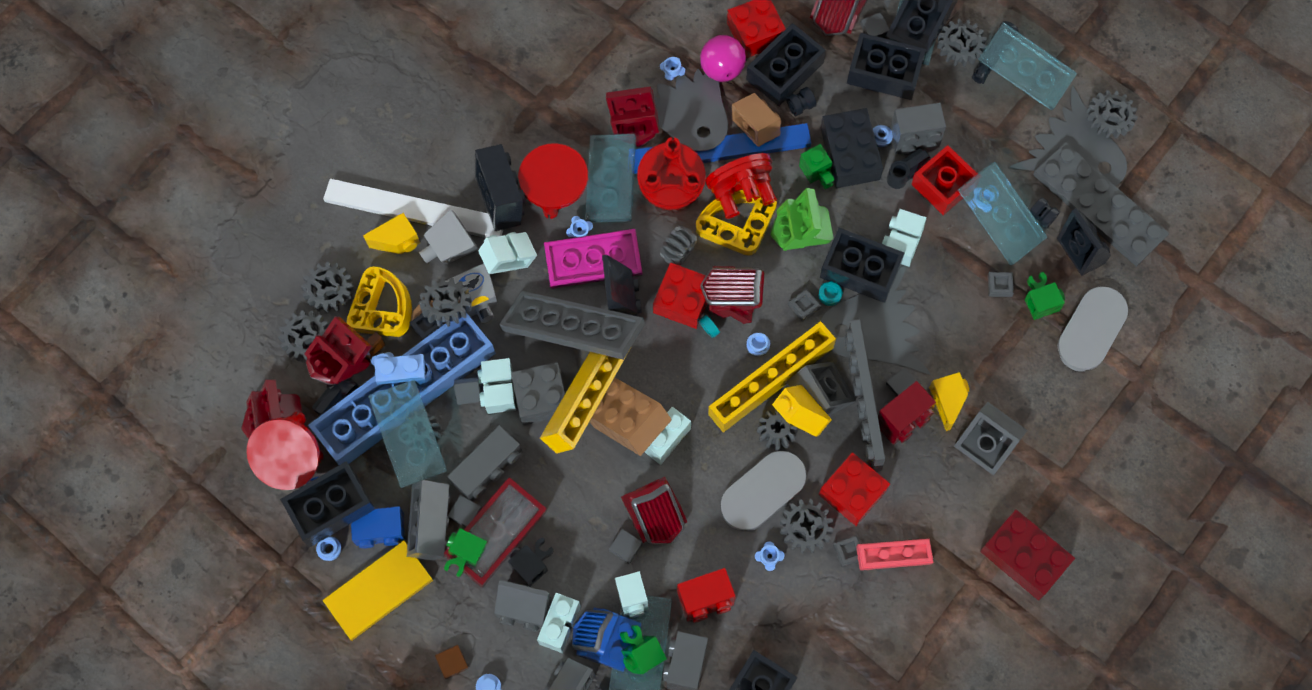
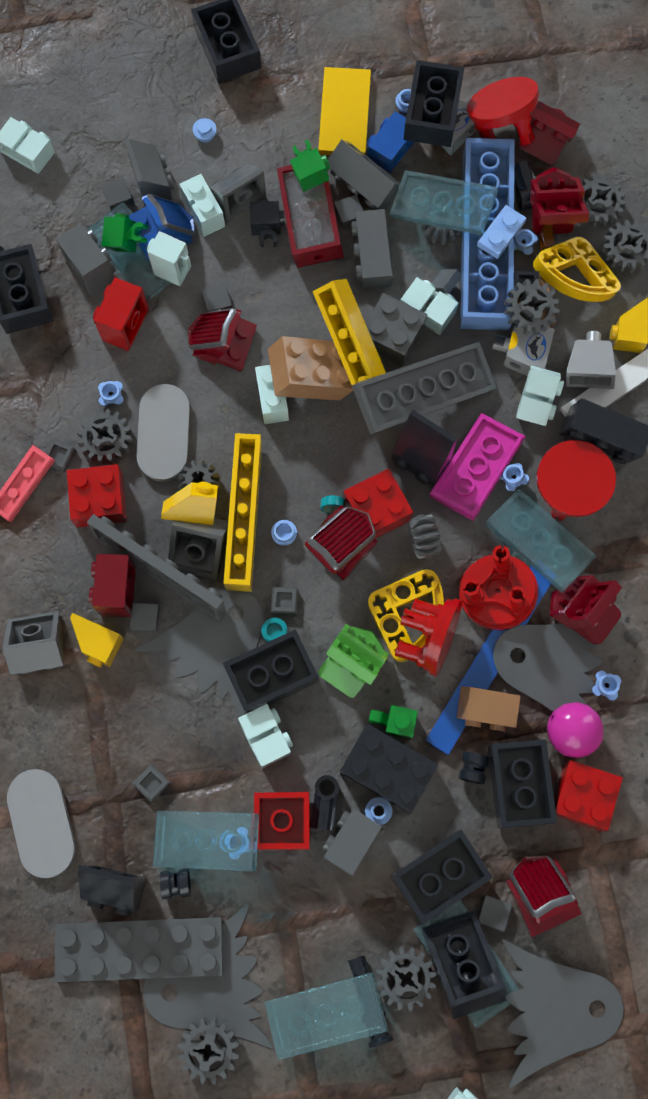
camera: 130 degrees right, 5 degrees up
reddish brown tile [435,645,469,679] -> none
green brick [1024,272,1065,320] -> none

